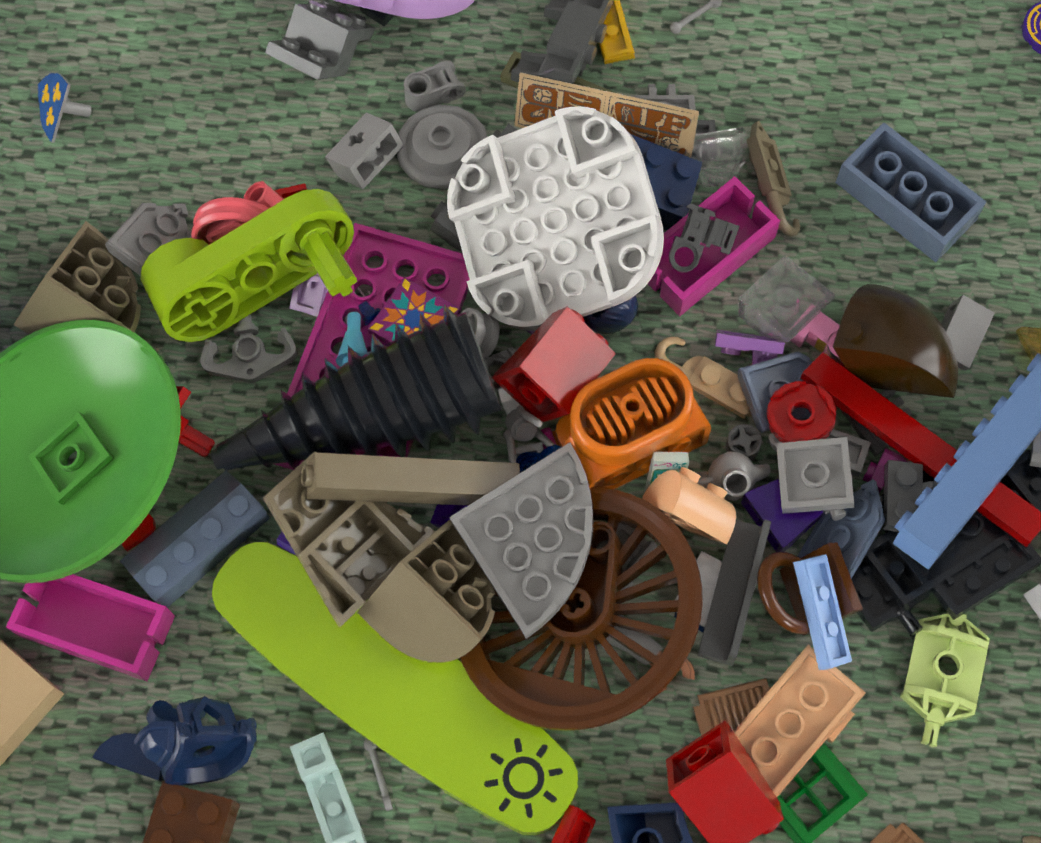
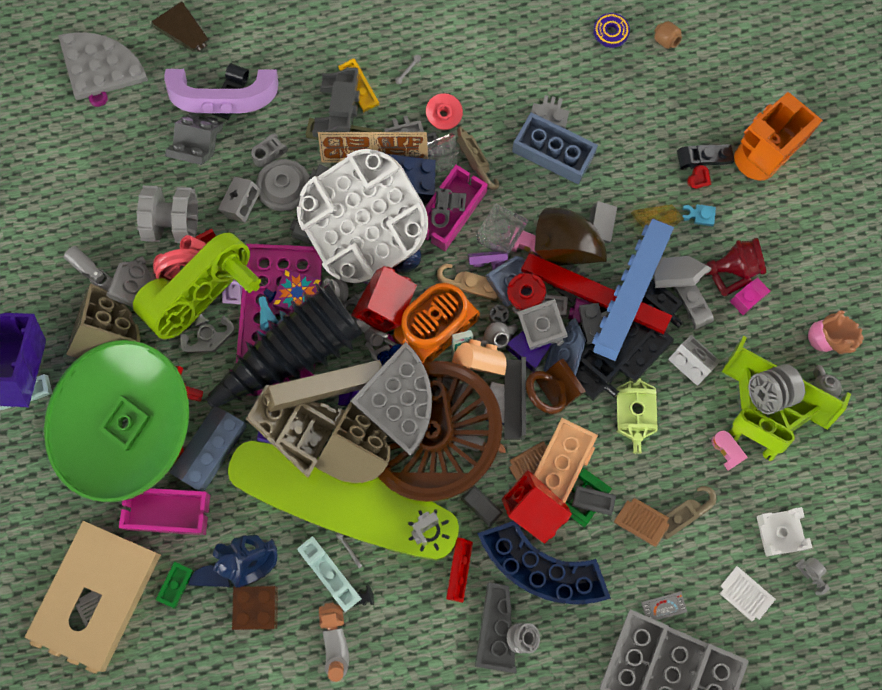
camera: 20 degrees left, 5 degrees up
shield [38,73,91,143] -> none
light blue tile [793,554,852,670] -> none
none -> light grey piece [64,246,122,304]
none -> light grey piece [136,185,198,243]
none -> green plate [156,562,194,609]
none -> light grey bracket [411,512,439,547]
none -> coral dish [426,93,463,130]
none -> dark grey tile [460,485,503,527]
none -> light grey hinge [531,95,569,129]
none -> dark grey tile [572,486,616,516]

